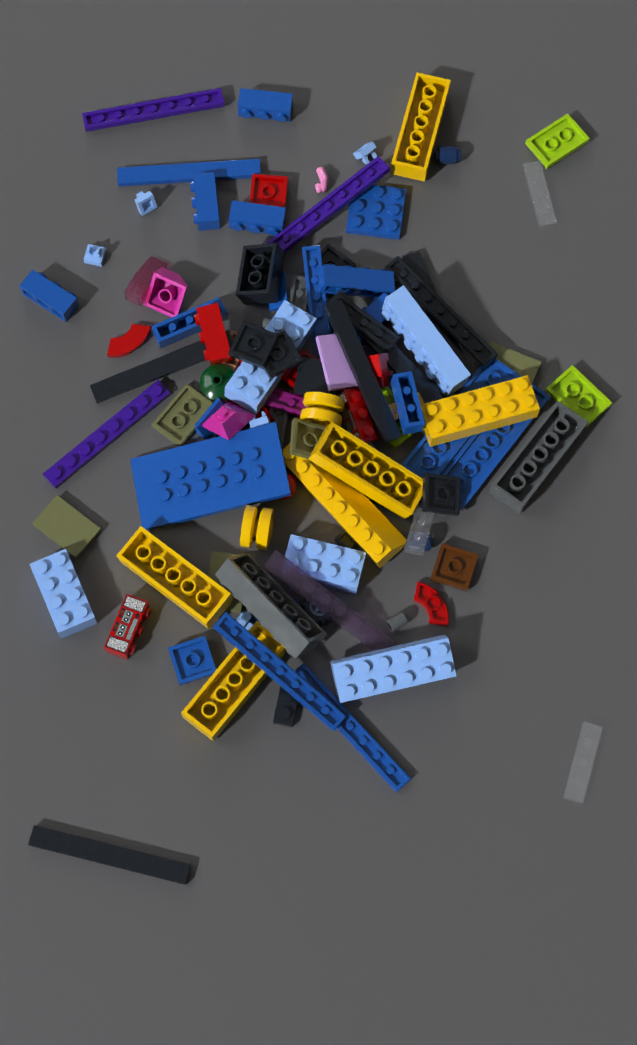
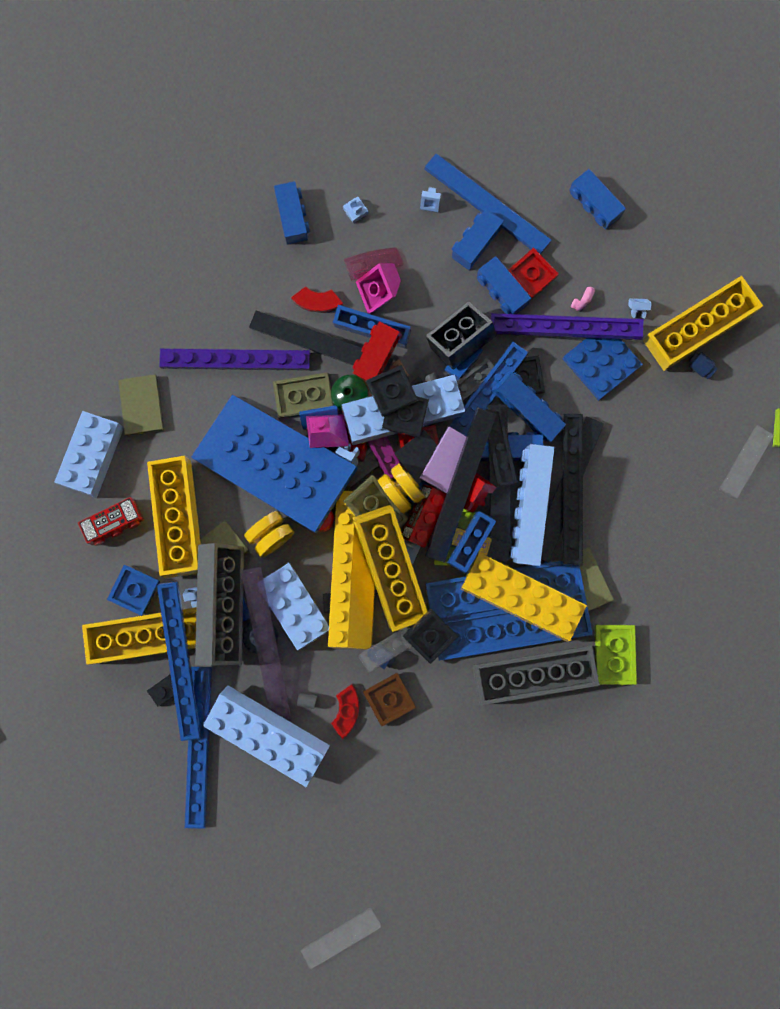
camera: 45 degrees right, 10 degrees up
dark purple plate [82,88,225,132] -> none

